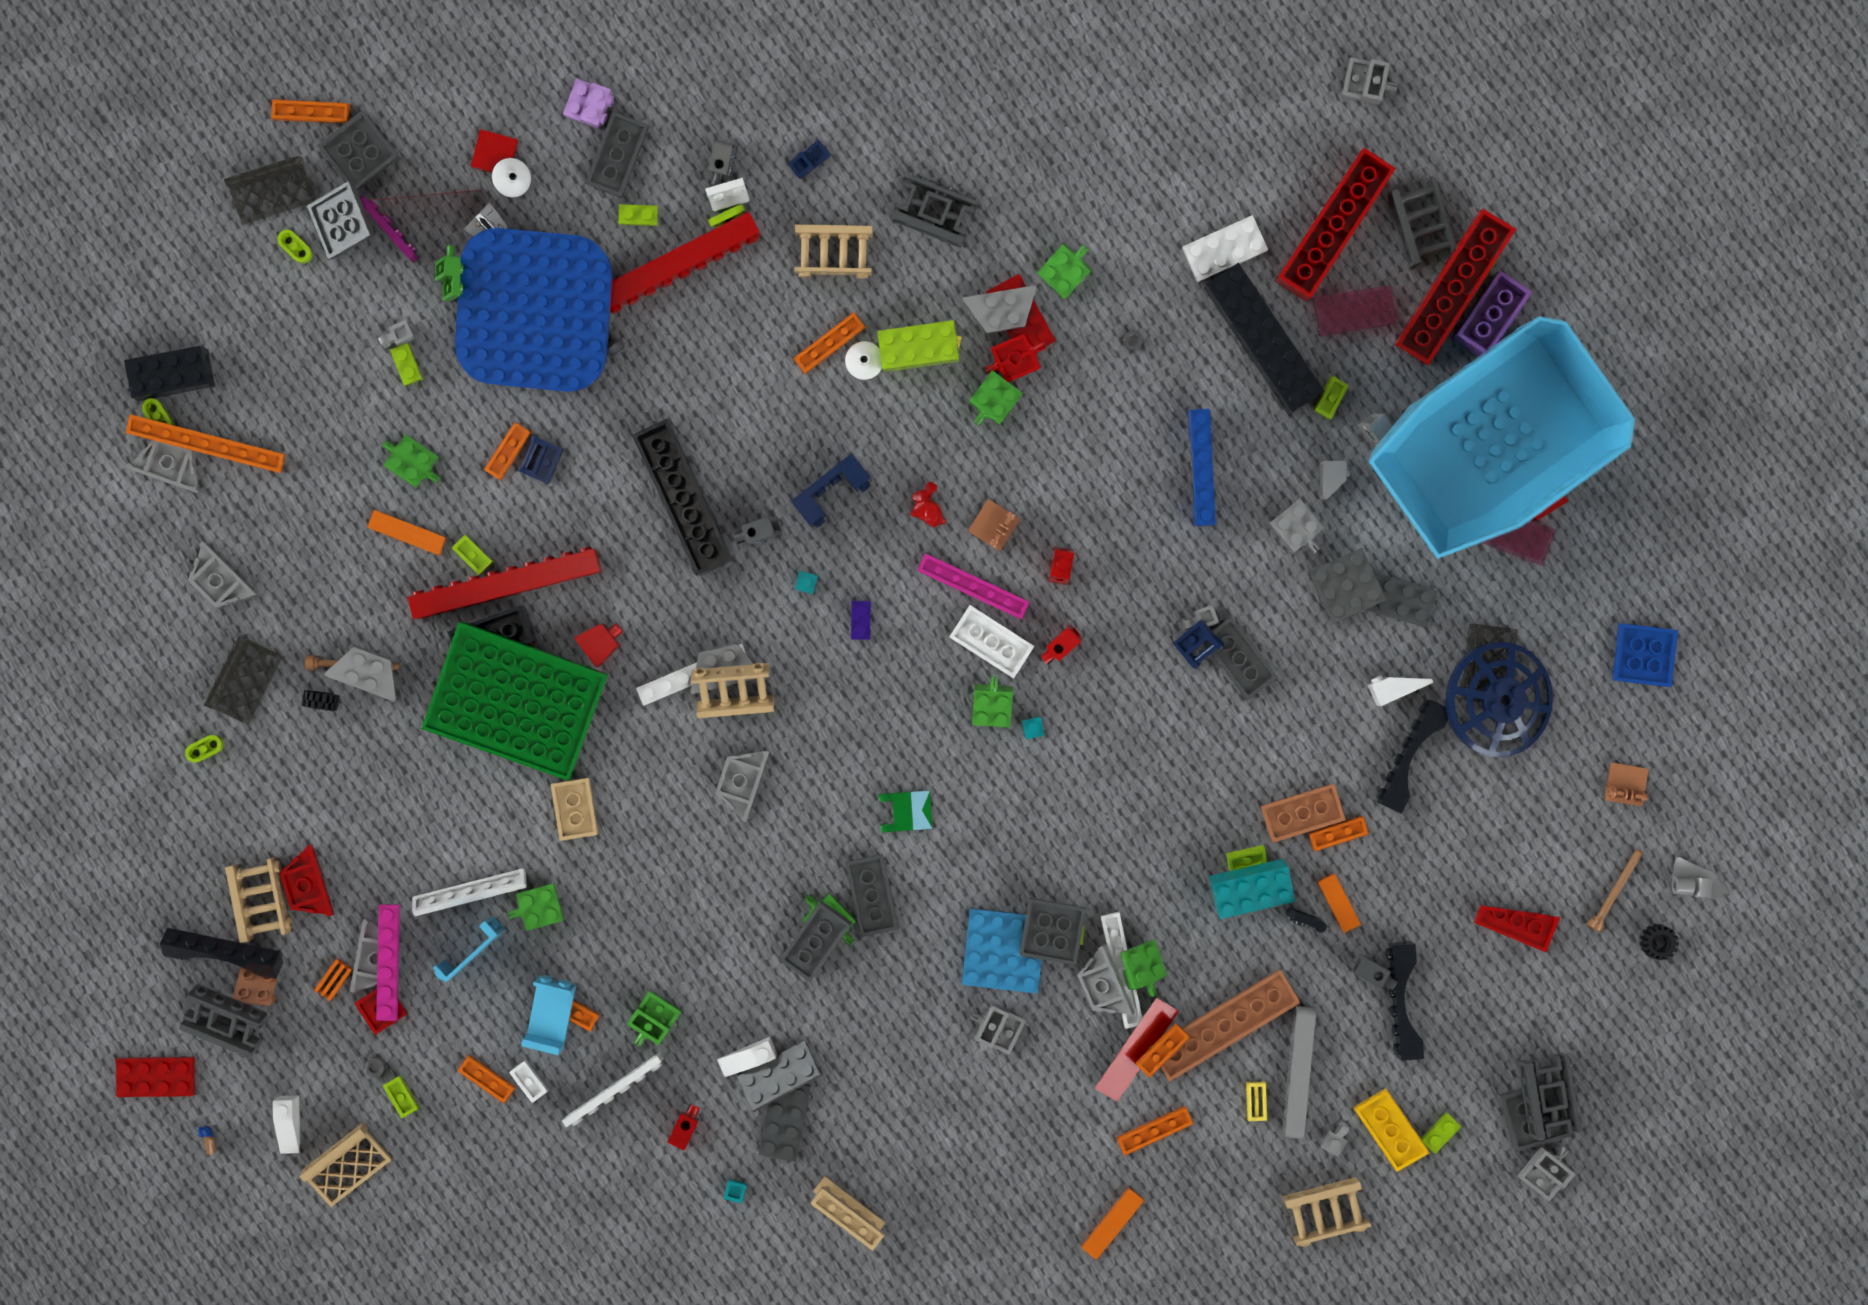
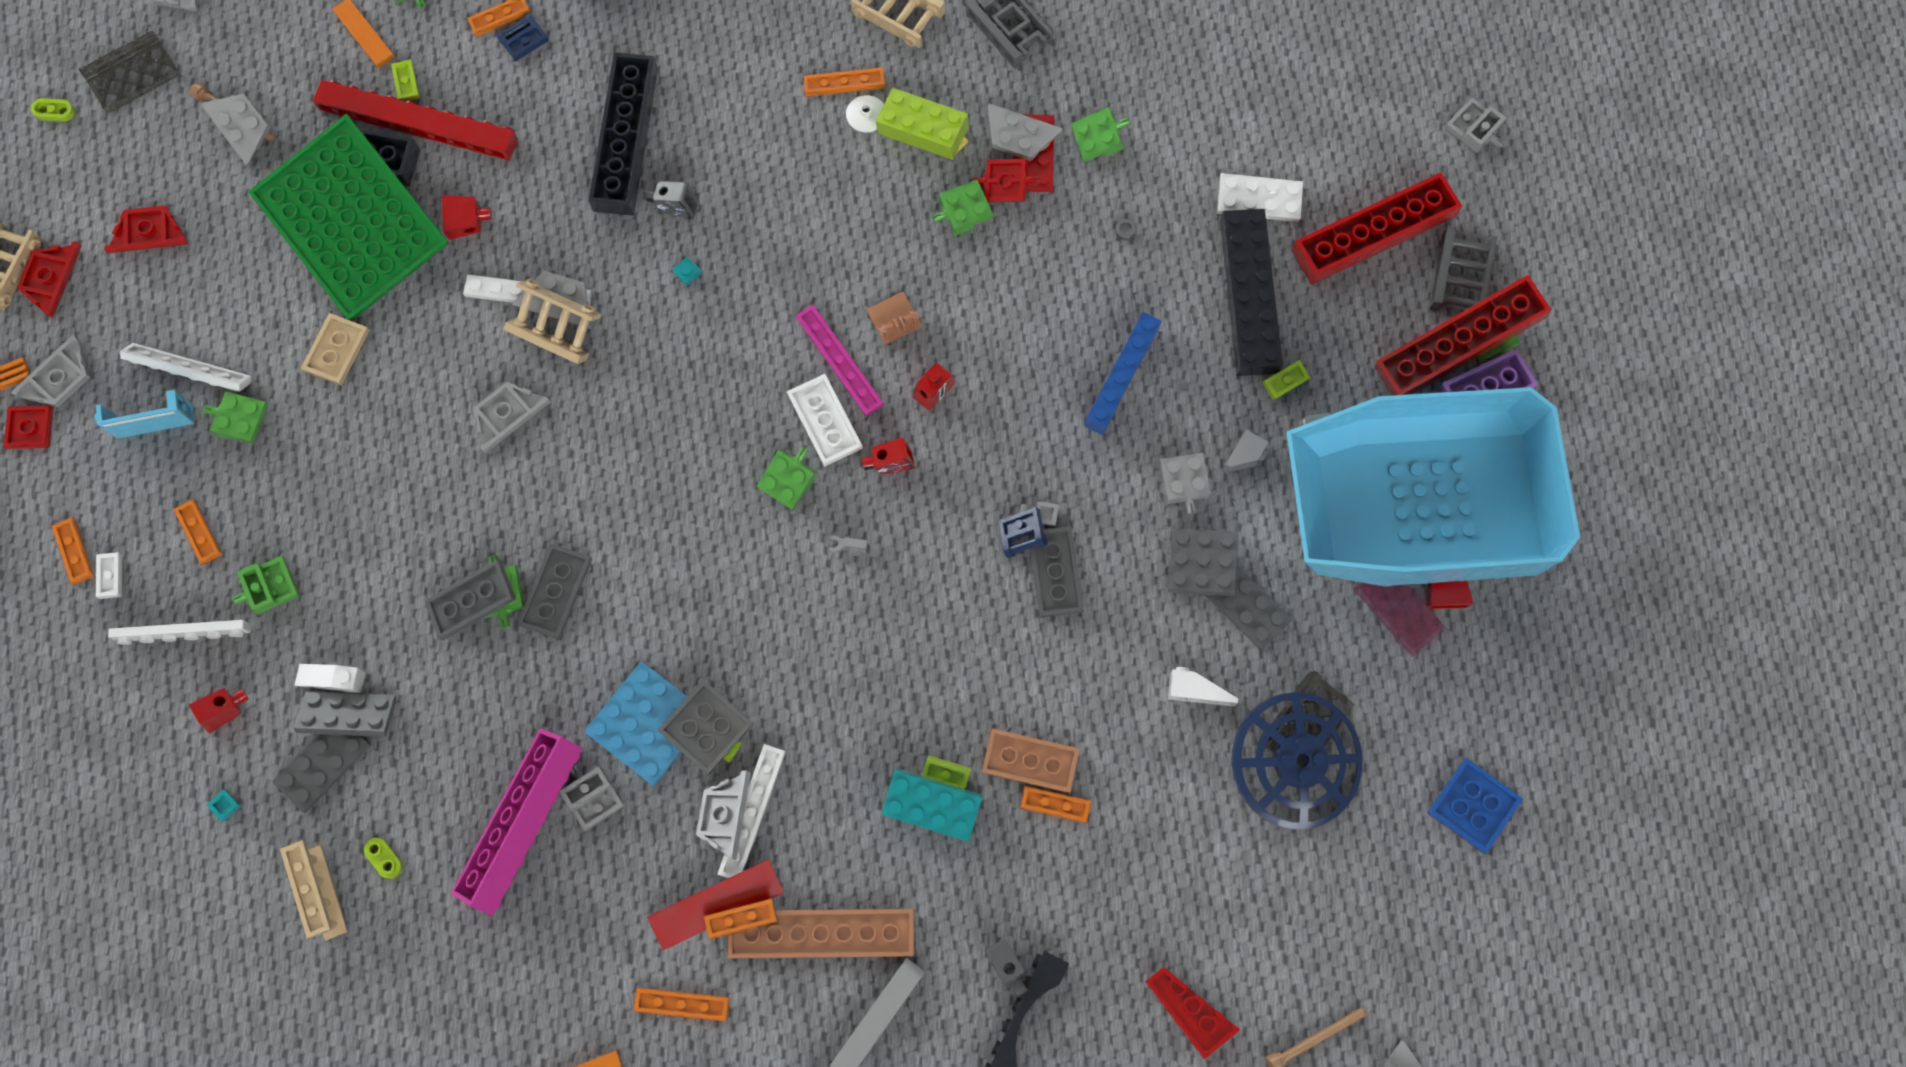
camera: 30 degrees right, 15 degrees down
black tyre [301,690,339,711] -> none
dark pink plate [376,904,400,1021] -> none
medium azure panel [521,975,576,1055] -> none
dark blue plate [791,453,872,528] -> none
dark purple plate [851,601,871,640] -> none
green flag [878,790,932,833] -> none
red animal [909,481,947,528] -> none
teal plate [1022,717,1045,739] -> none
bright green plate [1120,940,1167,997] -> none
light yellow tile [1246,1081,1267,1121] -> none
black plate [1286,907,1327,933] -> none
clear pink plate [1313,285,1397,337] -> none
orange tile [1317,873,1361,933] -> none
black arch [1377,700,1448,814] -> none
nougat hinge [1604,762,1649,806] -> none
none -> red wing [104,205,189,254]
none -> lime plate [364,838,403,879]
none -> dark pink brick [451,728,582,916]
none -> light grey plate [828,536,868,556]

